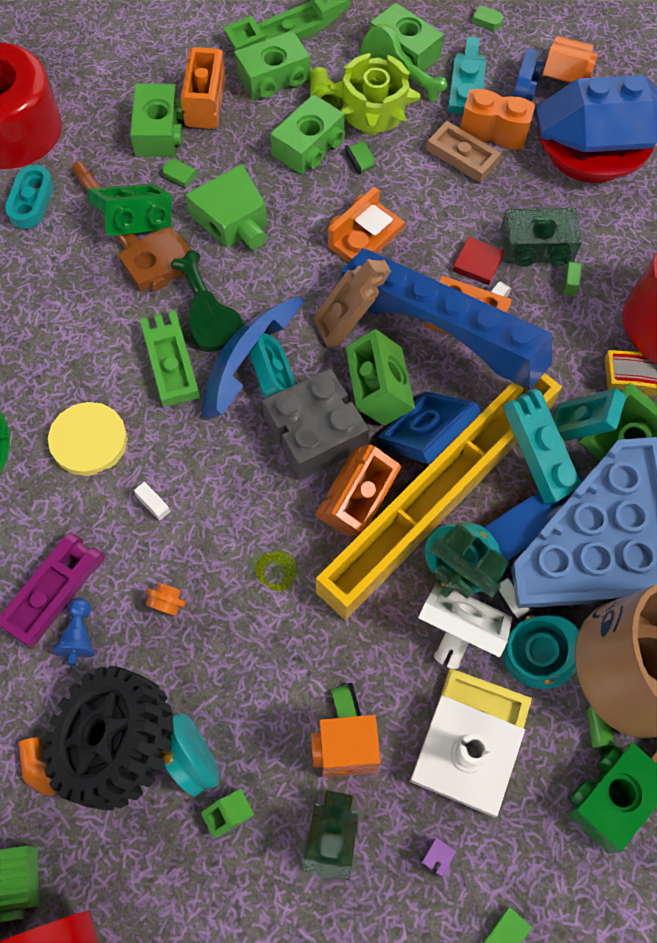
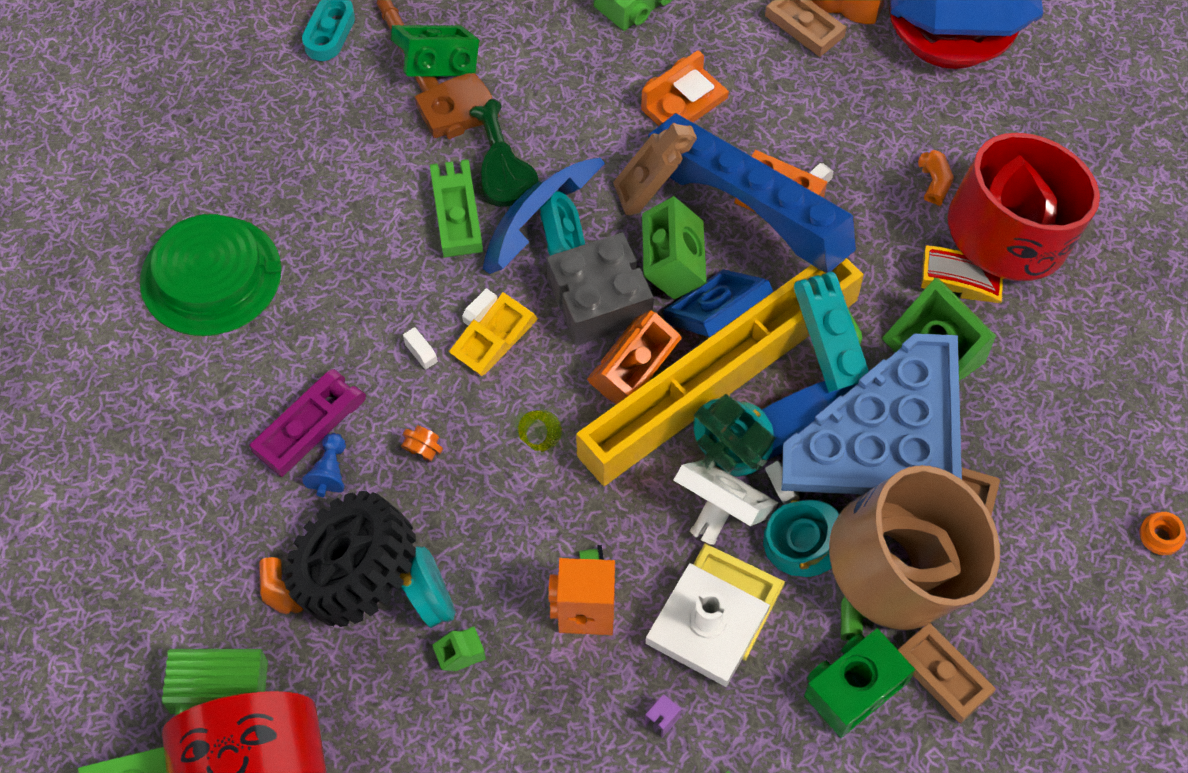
camera: 10 degrees right, 5 degrees down
light yellow tile [48,402,128,476] -> none
bright green piece [162,159,197,189] -> none
bright green torso [186,164,267,249] -> none
clear green hips [302,791,359,880] -> none
bright green piece [345,141,377,174] -> none
red piece [453,237,505,285] -> none
clear green brick [500,208,582,267] -> none
teal plate [553,388,626,442] -> none
bright green piece [563,261,582,296] -> none
none -> yellow slope [449,292,538,376]
none -> white piece [462,288,497,326]
none -> orange arm [918,150,954,206]

